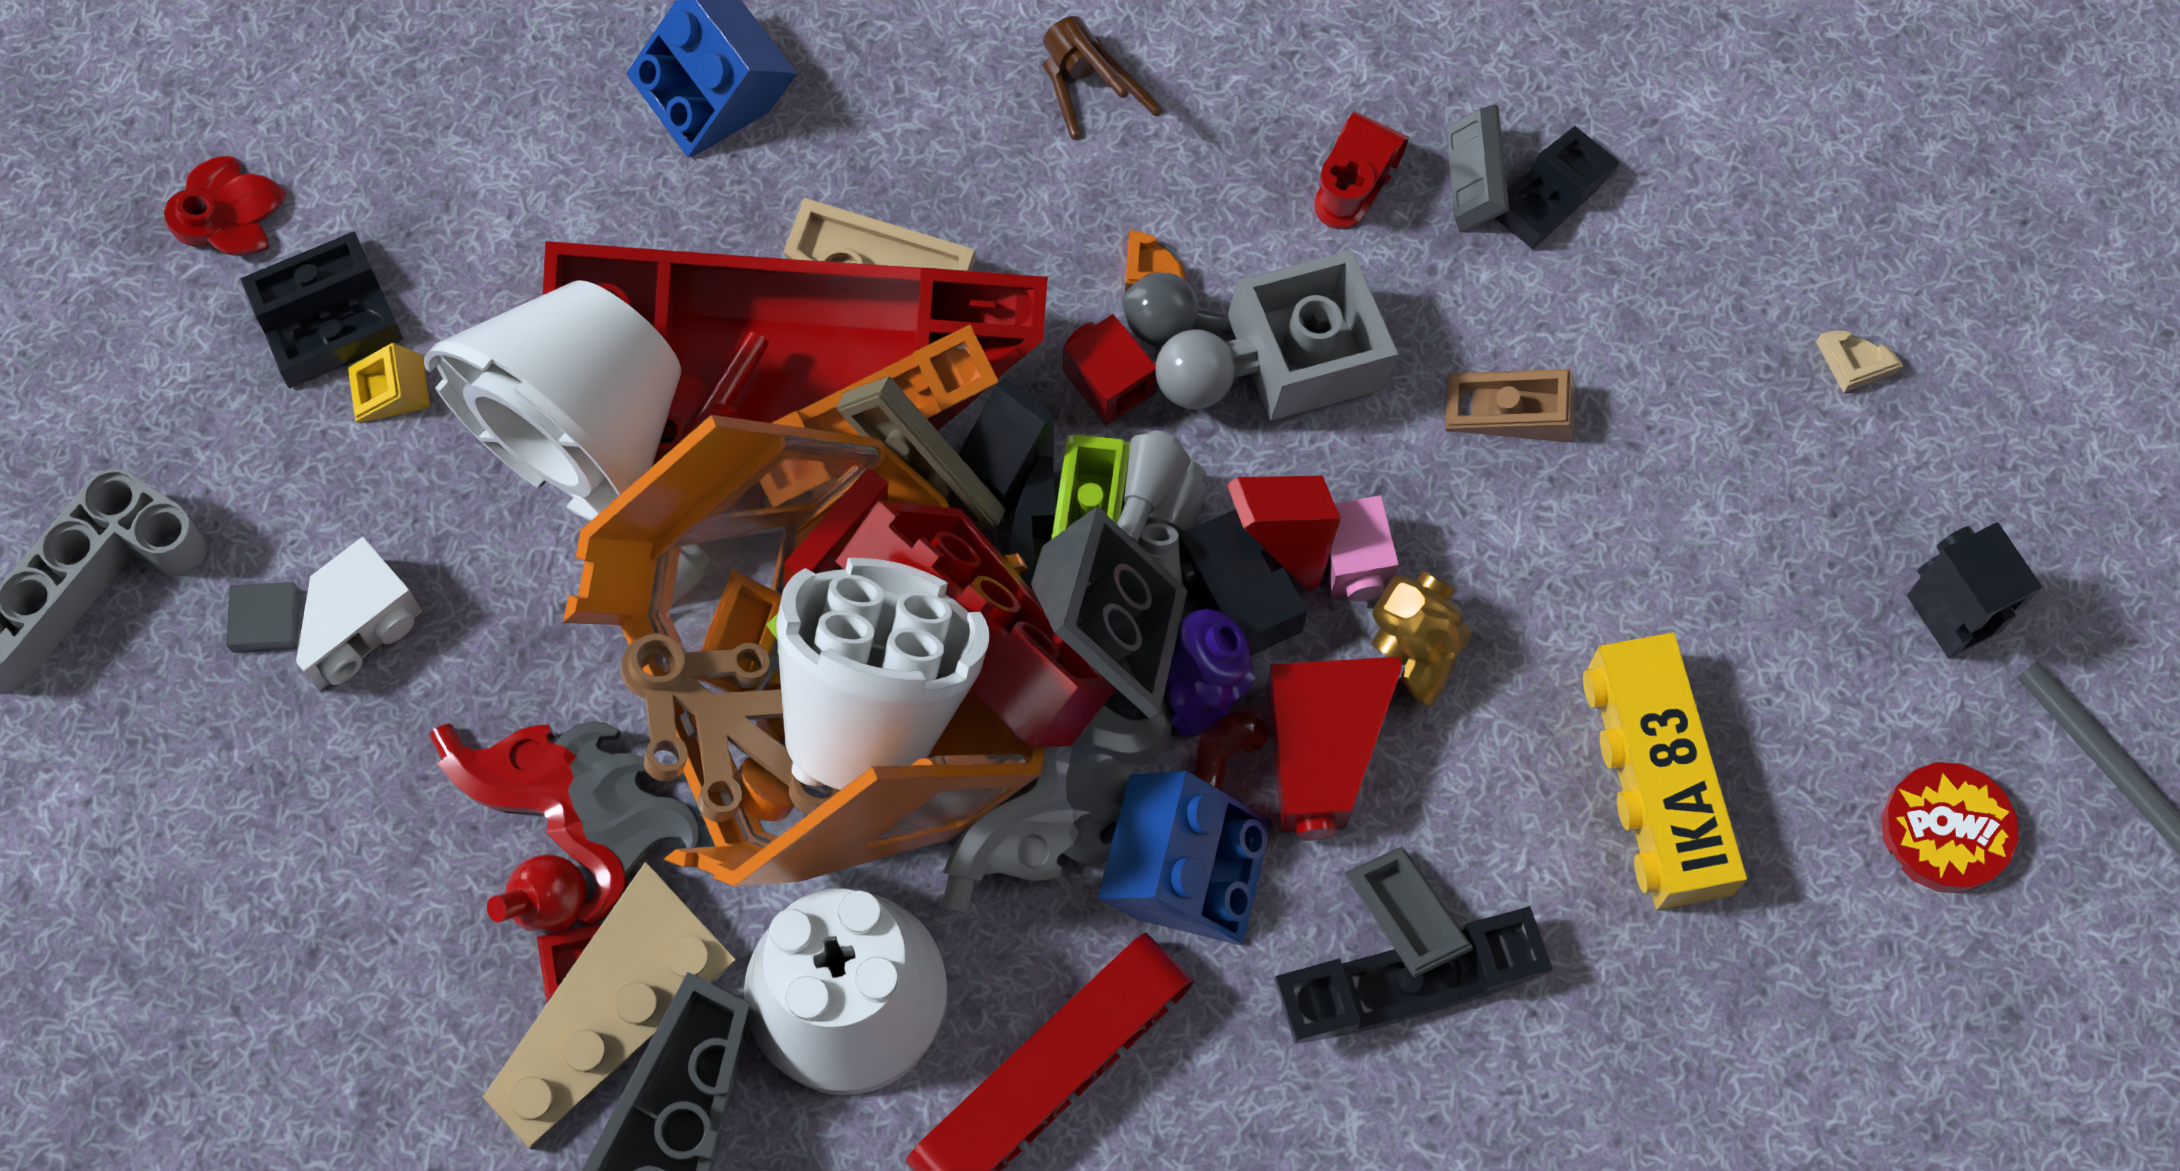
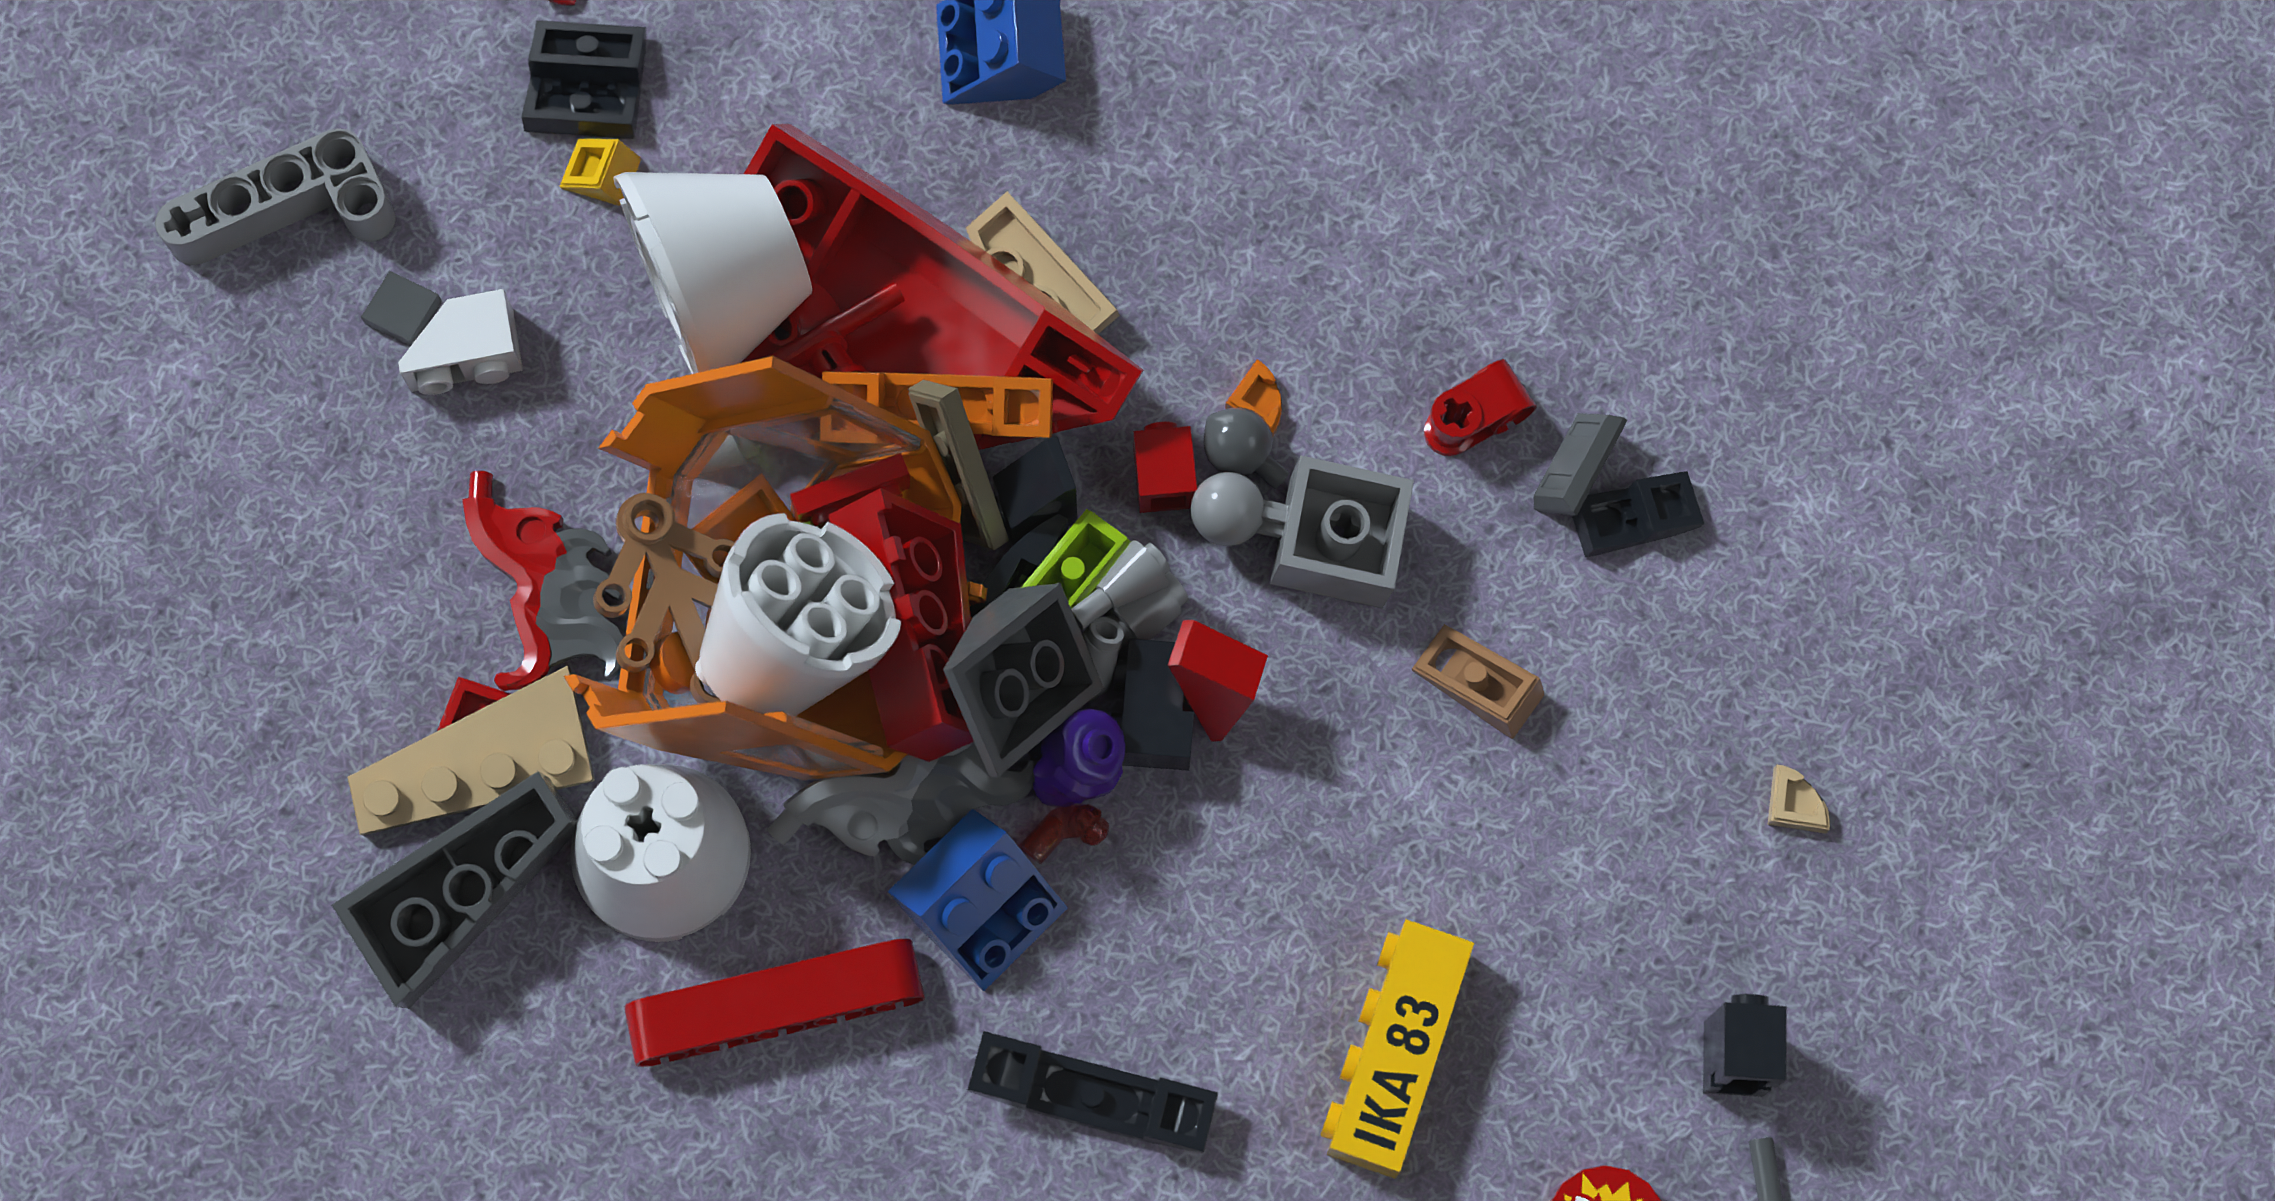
camera: 30 degrees right, 5 degrees up
red piece [487,854,587,932] -> none
reddish brown plant [1043,16,1162,140] -> none
red slope [1267,656,1402,841] -> none
bright pink brick [1324,495,1399,602] -> none
dark grey tile [1345,846,1472,978] -> none
pearl gold head [1371,570,1471,708] -> none

